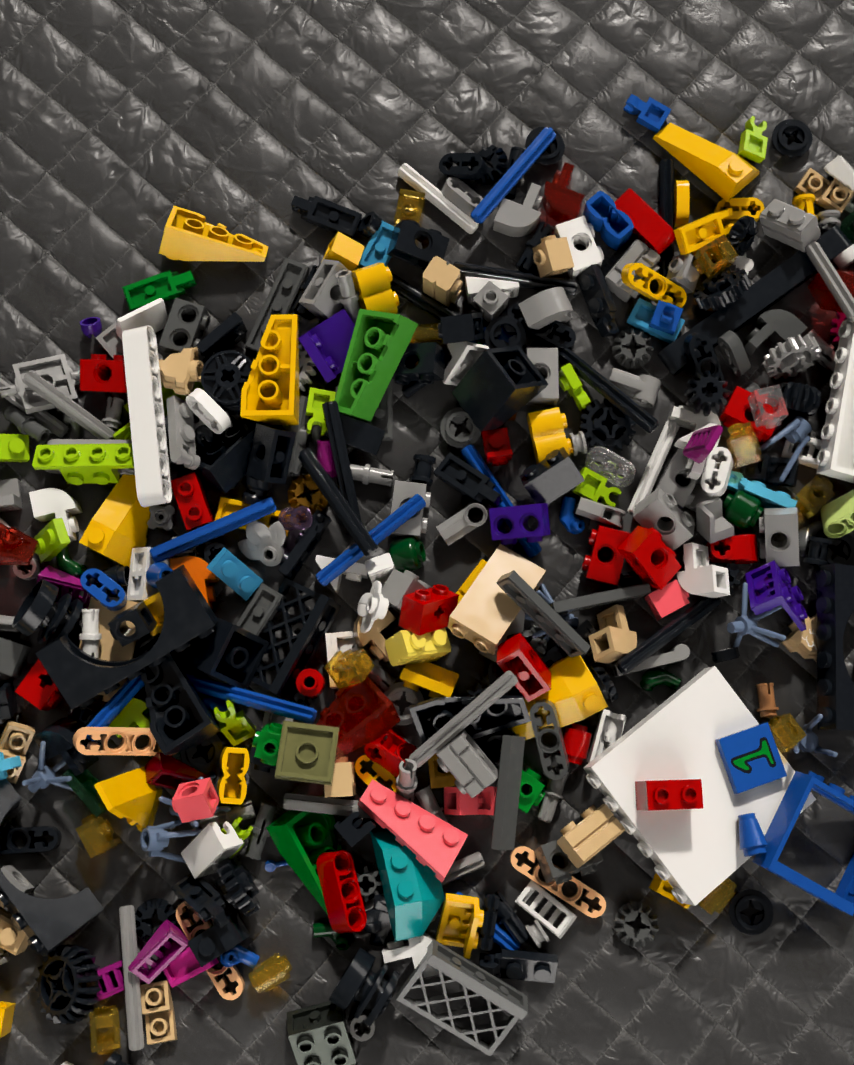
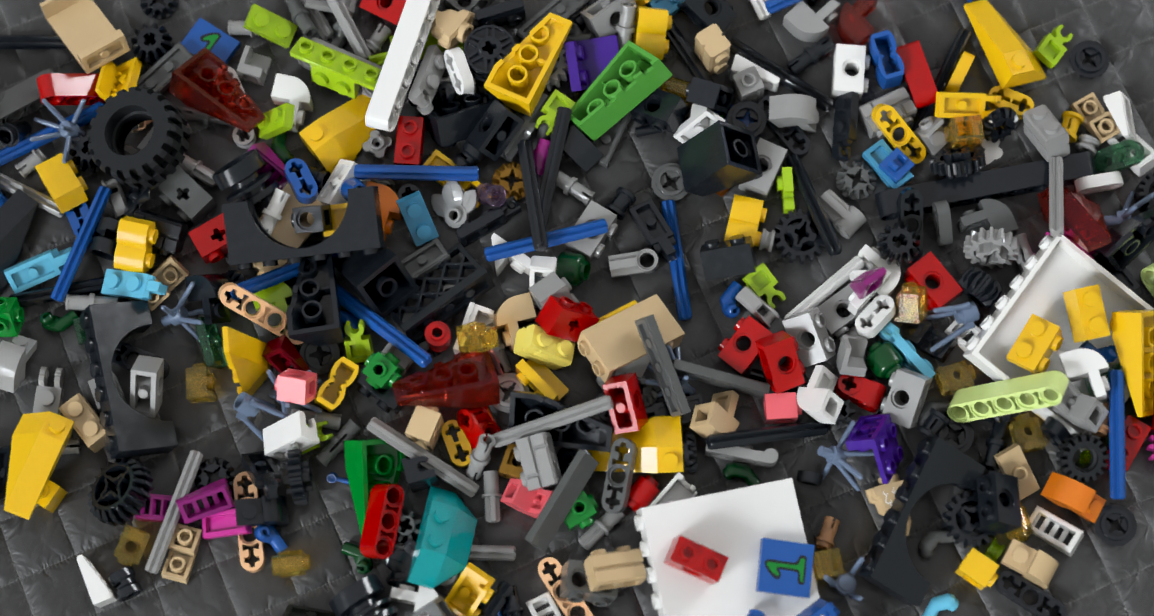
camera: 25 degrees right, 5 degrees down
olive tile [275,721,340,786] -> none
white plate [357,580,389,633] -> none
coral wing [358,779,468,883] -> none
red bracket [481,427,513,466] -> none
dark purple brick [489,503,551,545] -> none
tan brick [532,235,574,278] -> none
clear plate [585,446,636,487] -> none
clear brick [748,384,789,429] -> none
none -> light grey brick [130,355,164,418]

